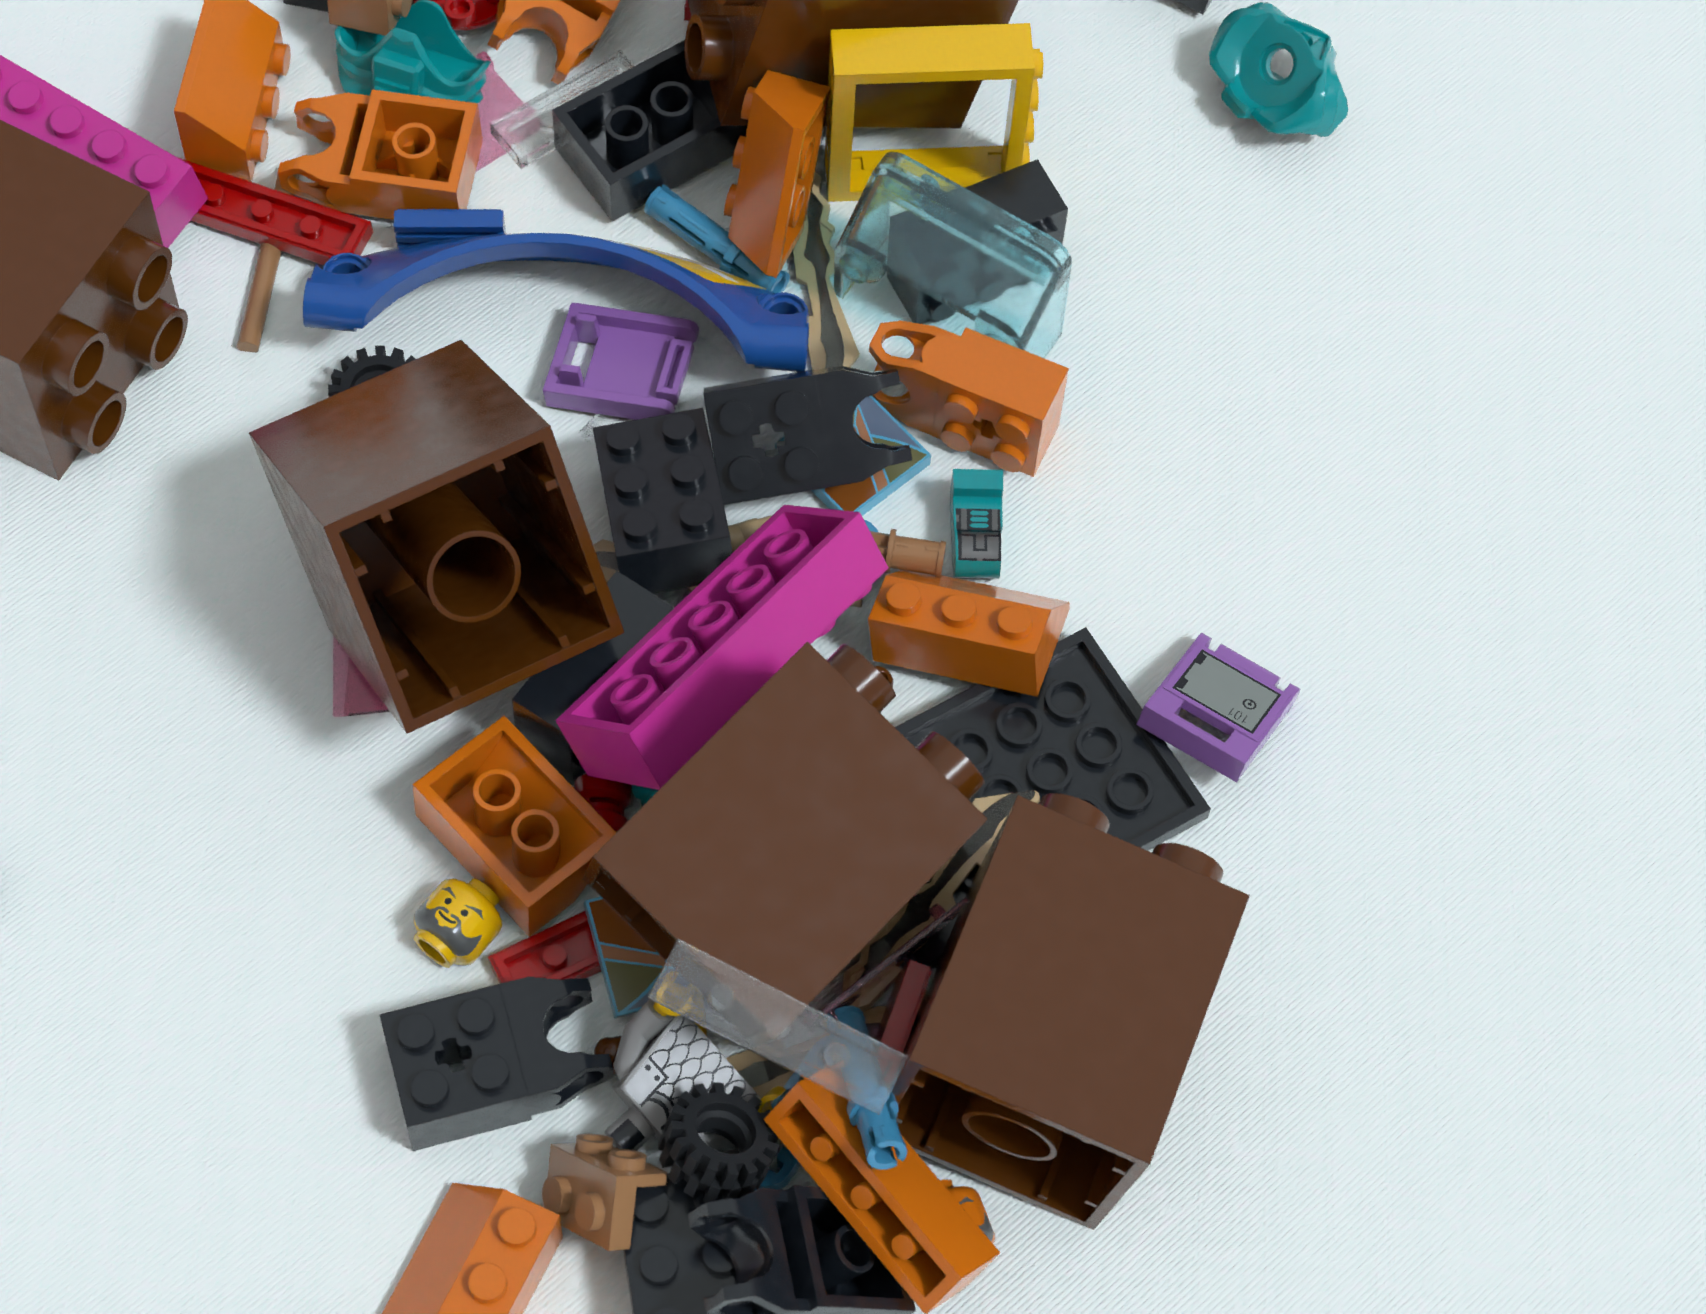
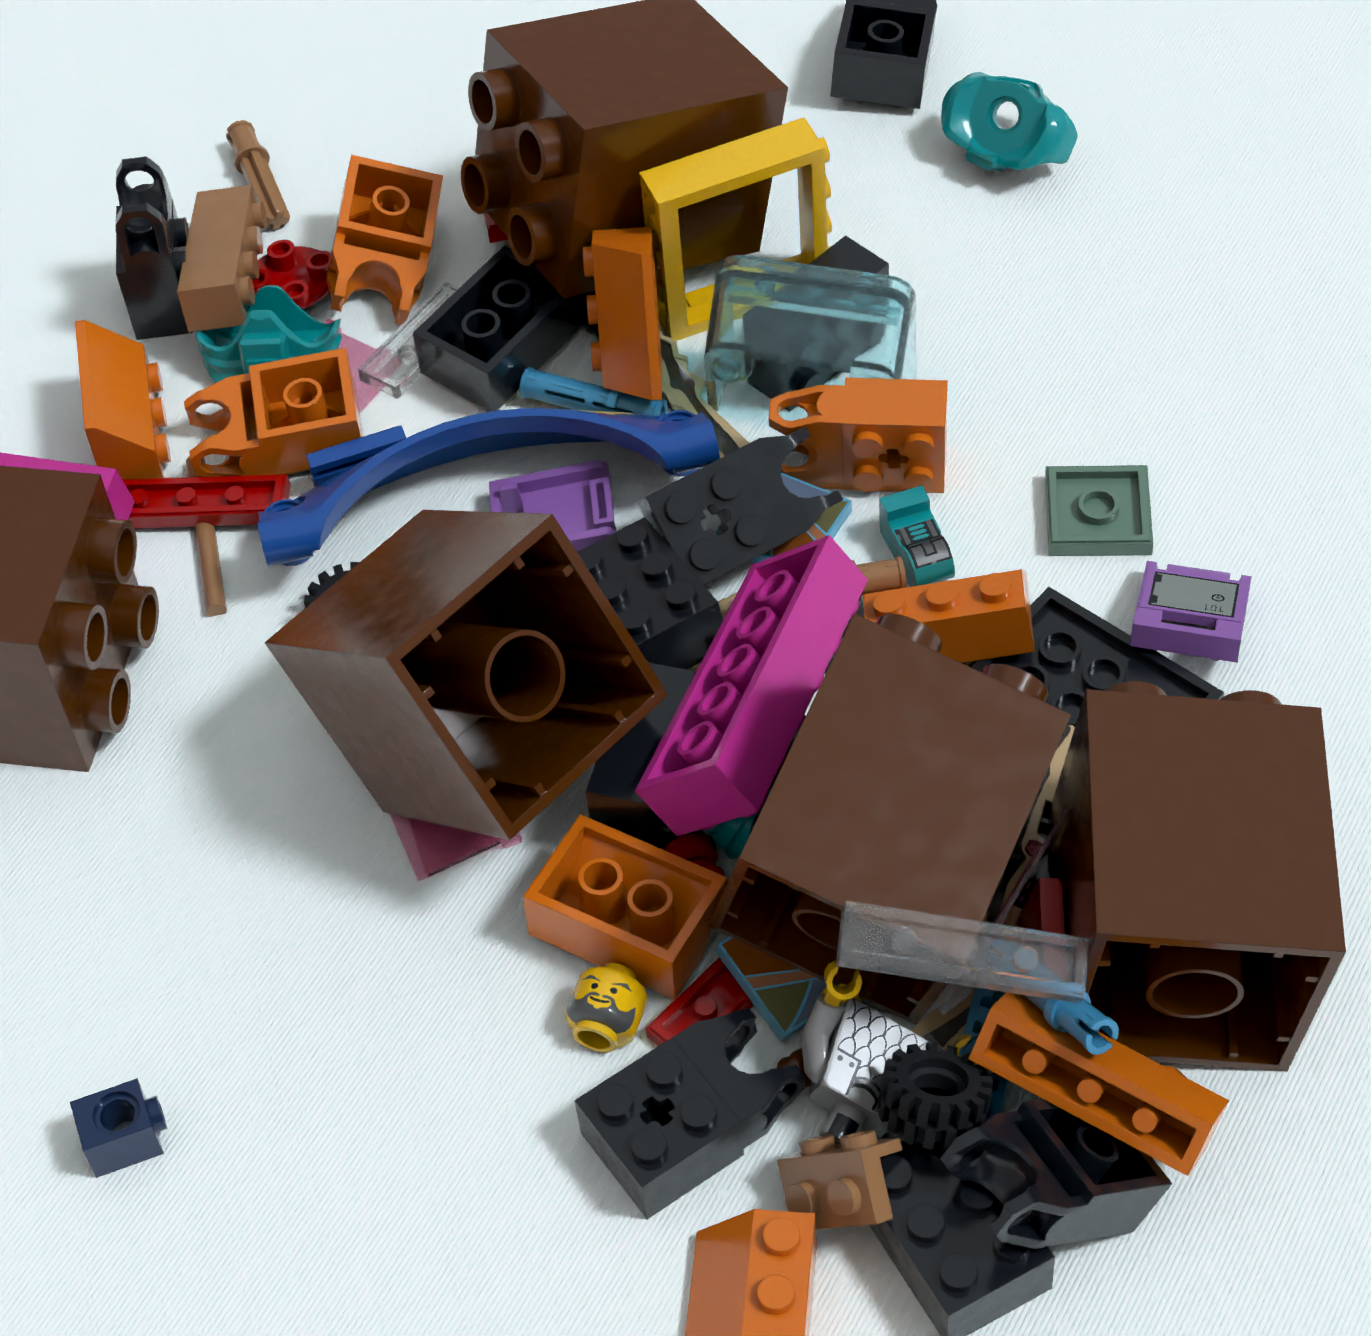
camera: 10 degrees left, 10 degrees down
none -> sand green tile [1045,465,1153,556]

